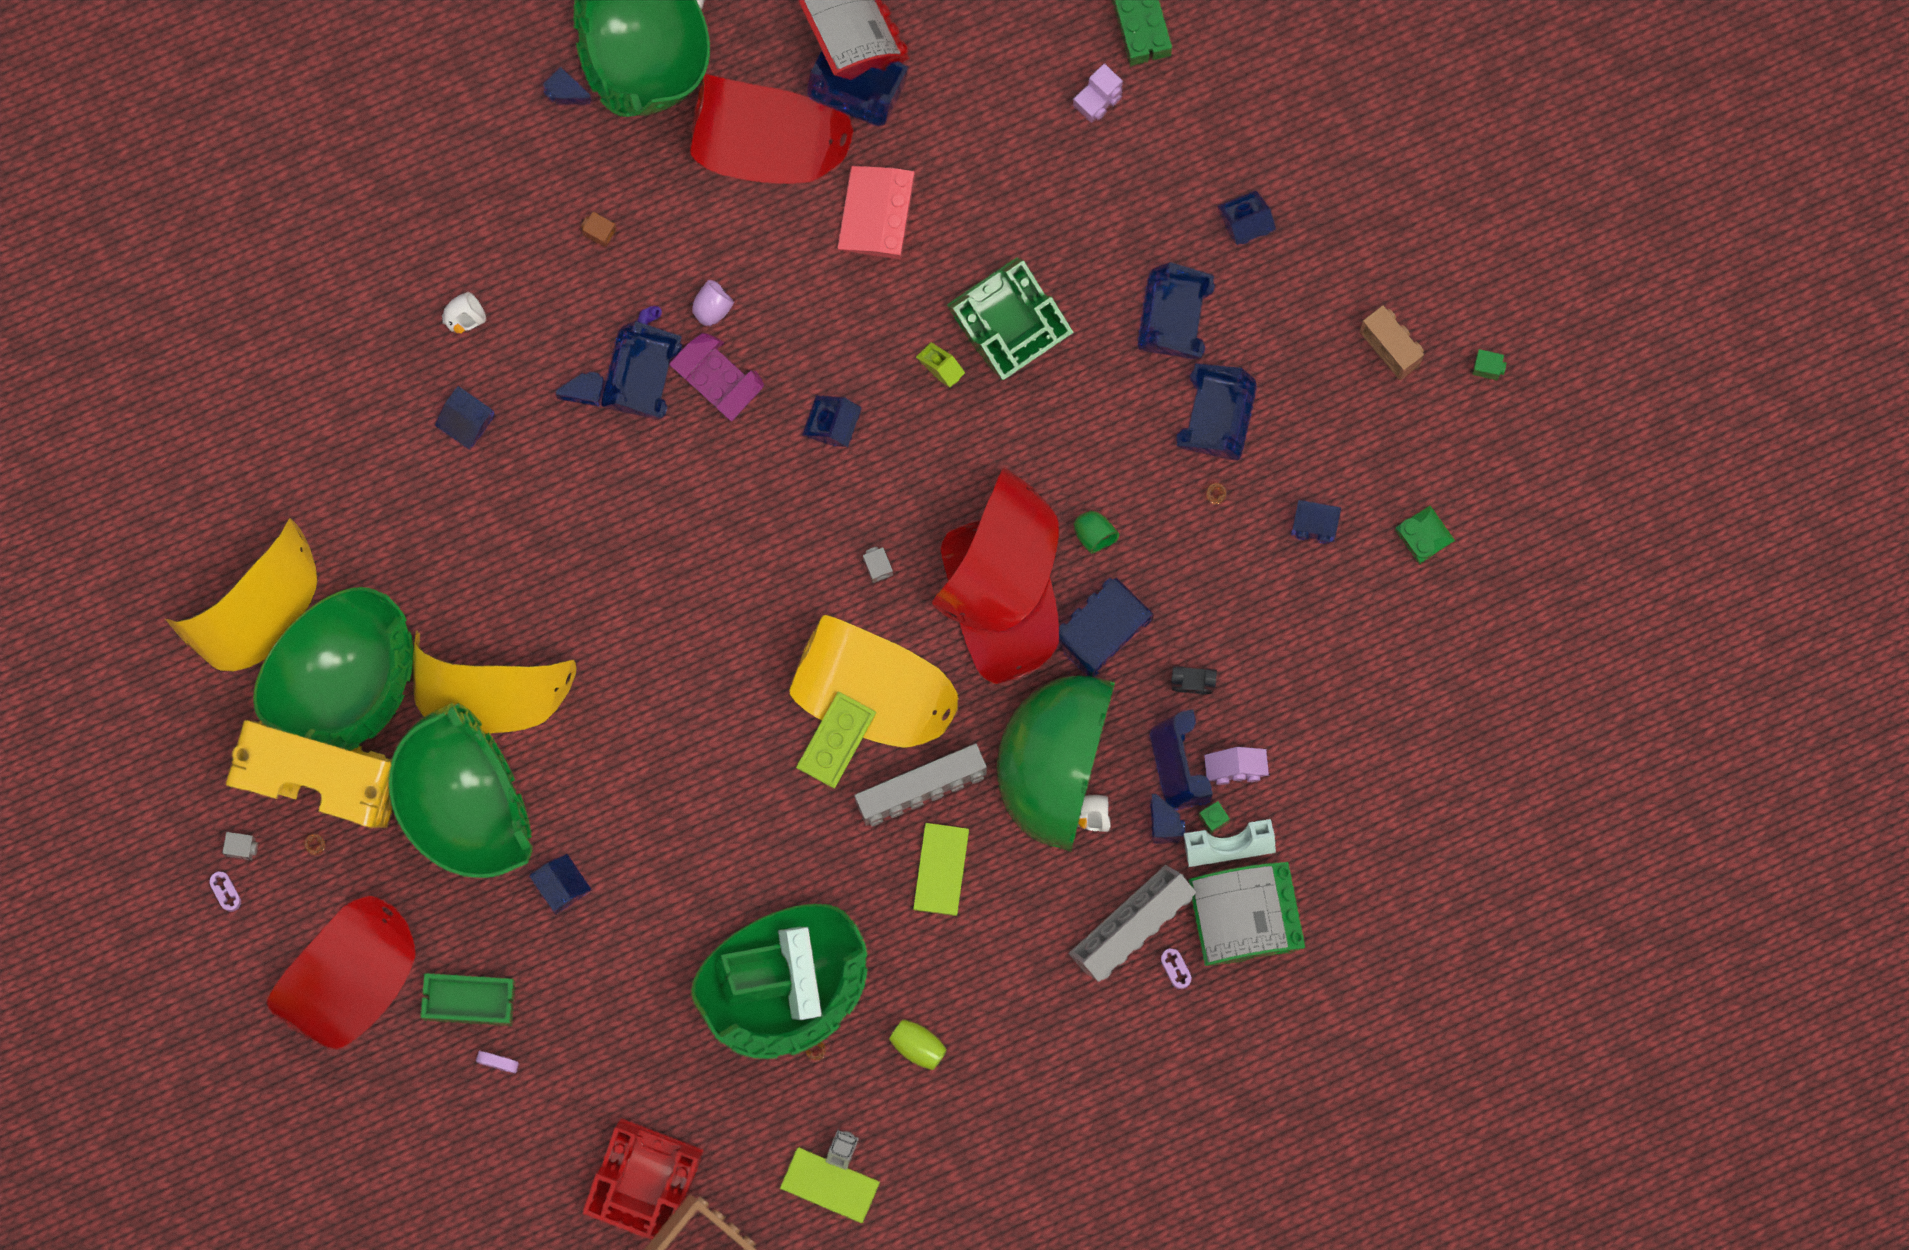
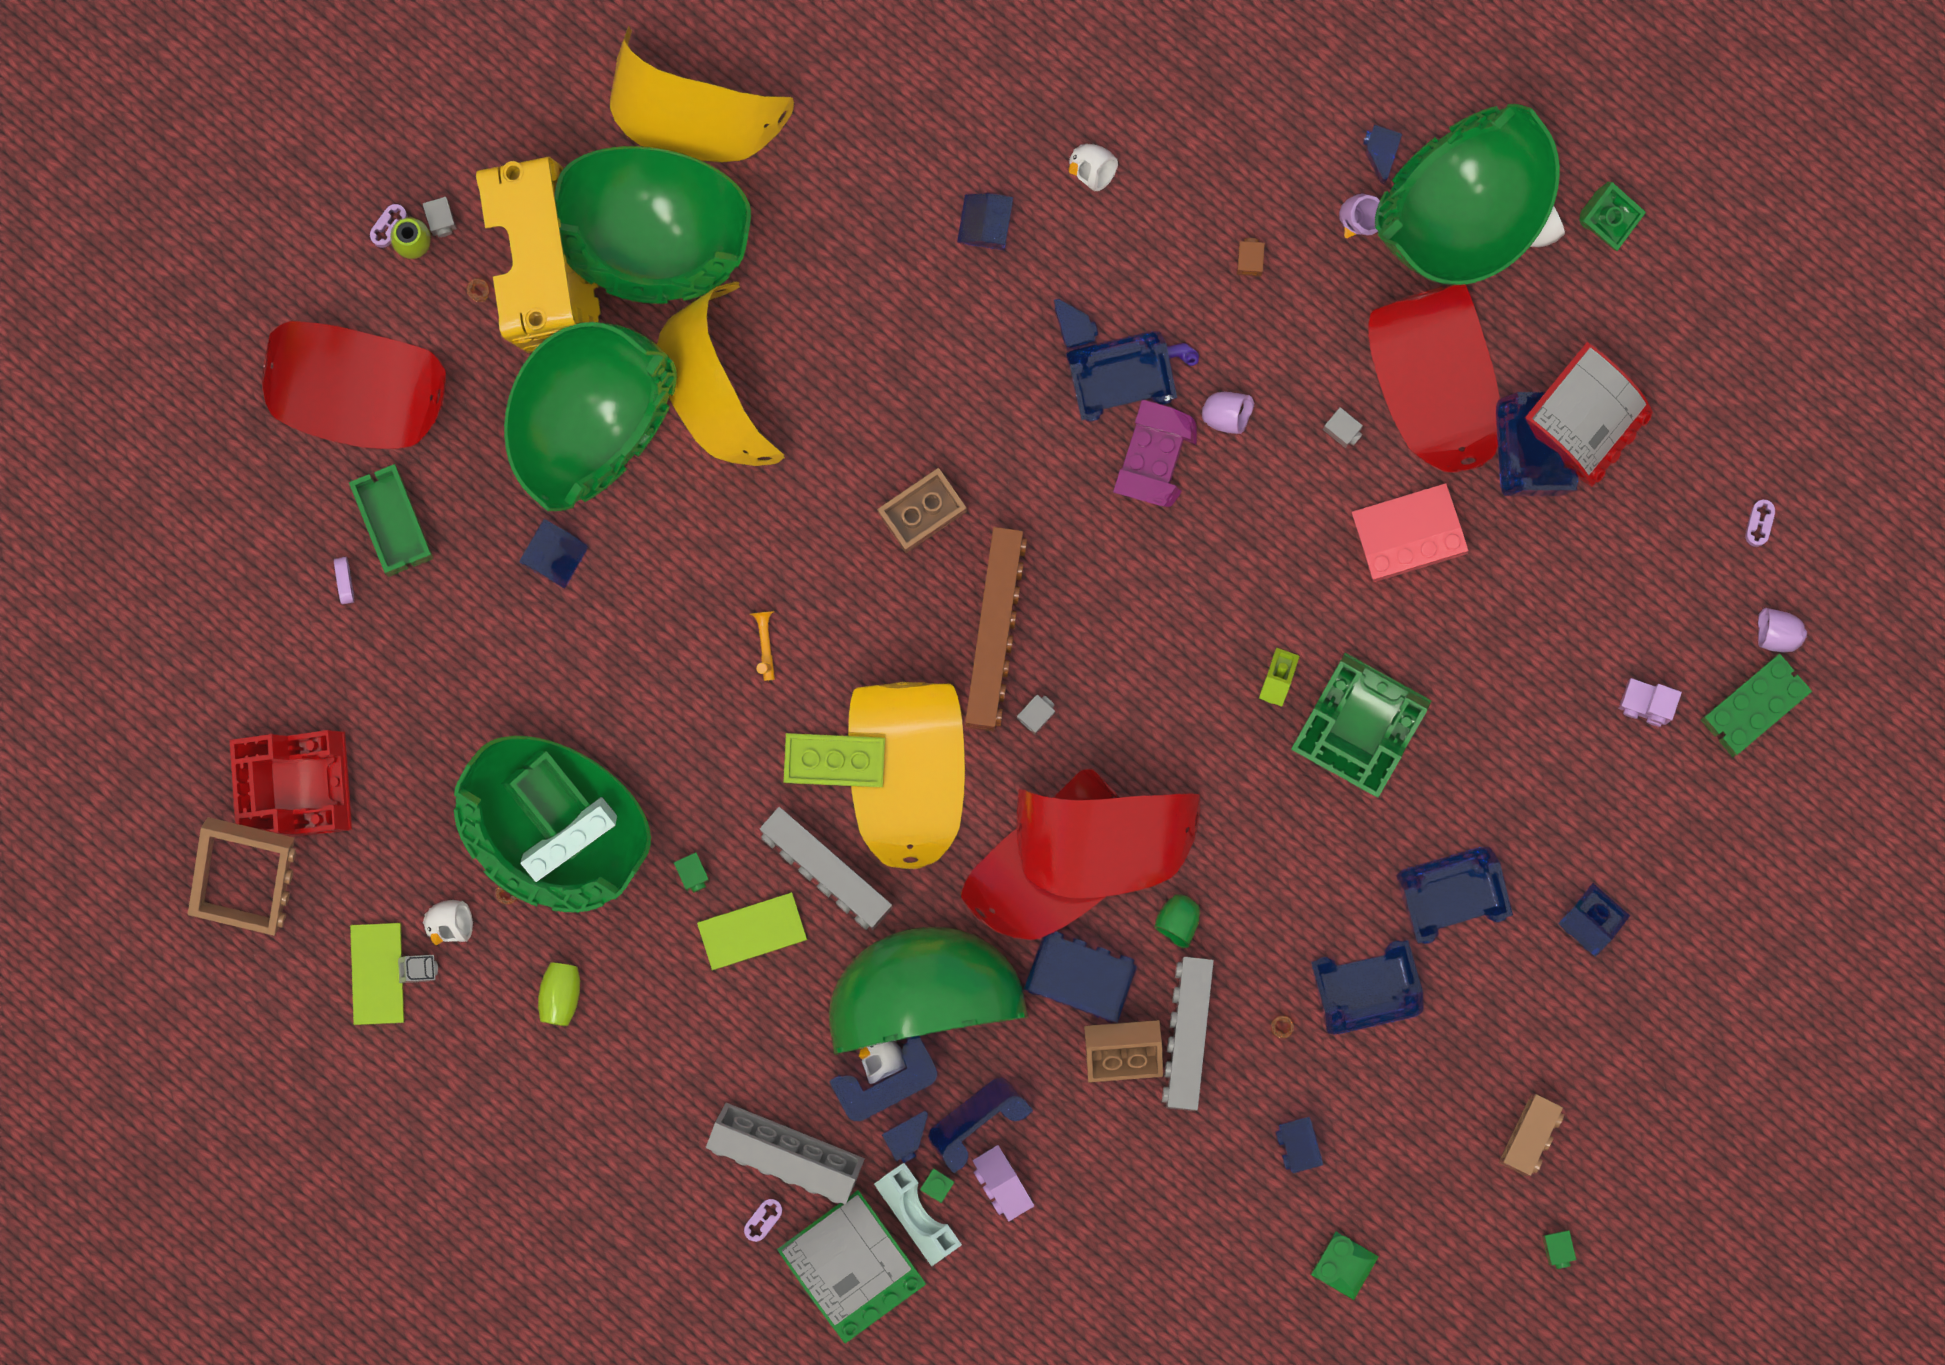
camera: 65 degrees right, 5 degrees up
clear blue slope [802,395,862,447] -> none
black piece [1171,665,1217,695] -> none
none -> lime piece [390,217,431,259]
none -> white piece [423,900,473,945]
none -> green brick [674,853,710,893]
none -> light orange piece [749,611,775,681]
none -> clear blue windscreen [829,1036,938,1123]
none -> medium nougat brick [877,468,967,553]
none -> dark orange brick [965,527,1027,732]
none -> medium nougat brick [1084,1020,1163,1082]
none -> light grey brick [1162,957,1214,1111]
none -> light grey brick [1323,407,1363,448]
none -> lavender piece [1339,194,1380,238]

